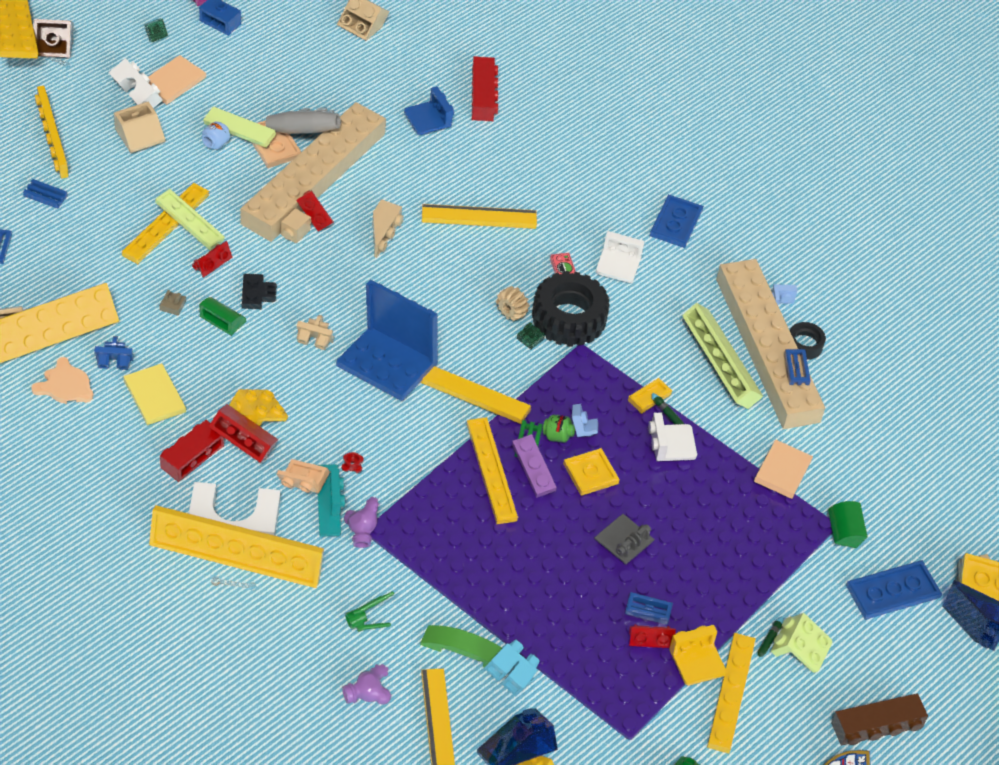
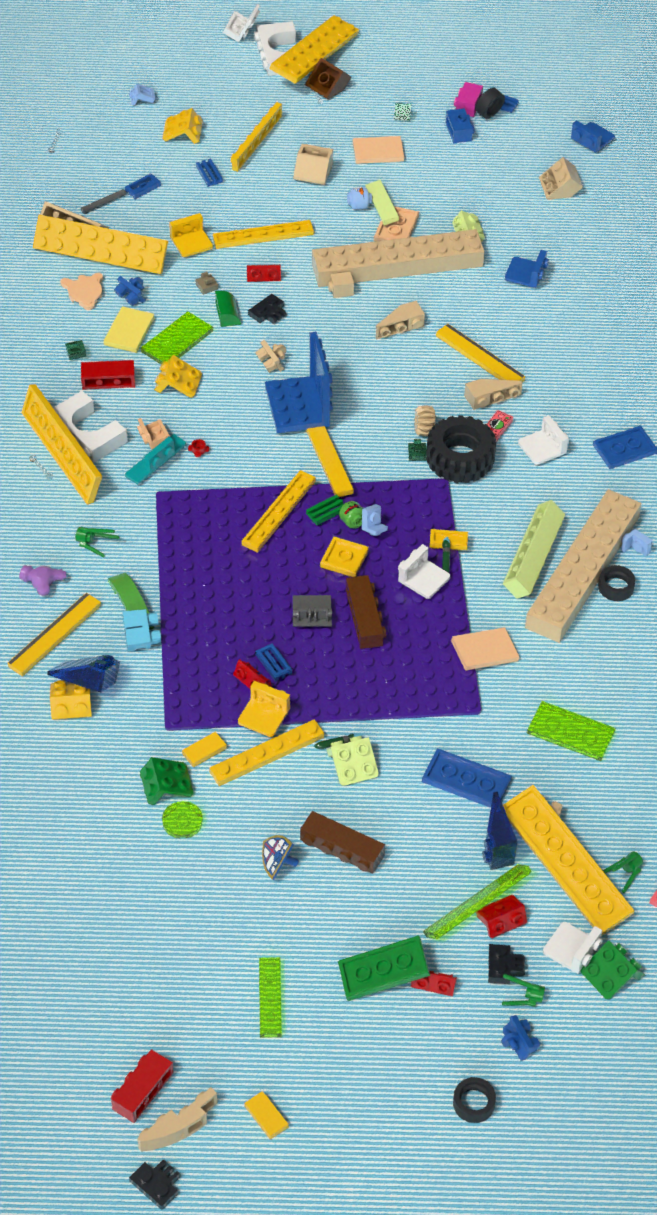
camera: 50 degrees right, 0 degrees up
white arch [109,58,162,108] -> none
yellowish green tile [155,189,225,251] -> none
red brick [208,404,279,463] -> none
light grey plate [265,107,341,134] -> none
red hinge [296,190,334,232] -> none
medium lavender animal [344,496,379,548] -> none
red brick [471,56,498,122] -> none
medium lavender plate [512,434,557,498] -> none
blue tile [784,349,811,385] -> none
green brick [828,501,868,548] -> none
none -> clear green plate [65,340,86,360]
none -> clear neon green tile [141,311,213,364]
none -> yellow bracket [169,213,213,257]
none -> yellow tile [182,731,227,767]
none -> reddish brown brick [346,575,386,649]
none -> yellowish green bracket [452,210,485,242]
none -> tan slope [464,379,522,410]
none -> clear neon green tile [527,701,616,761]

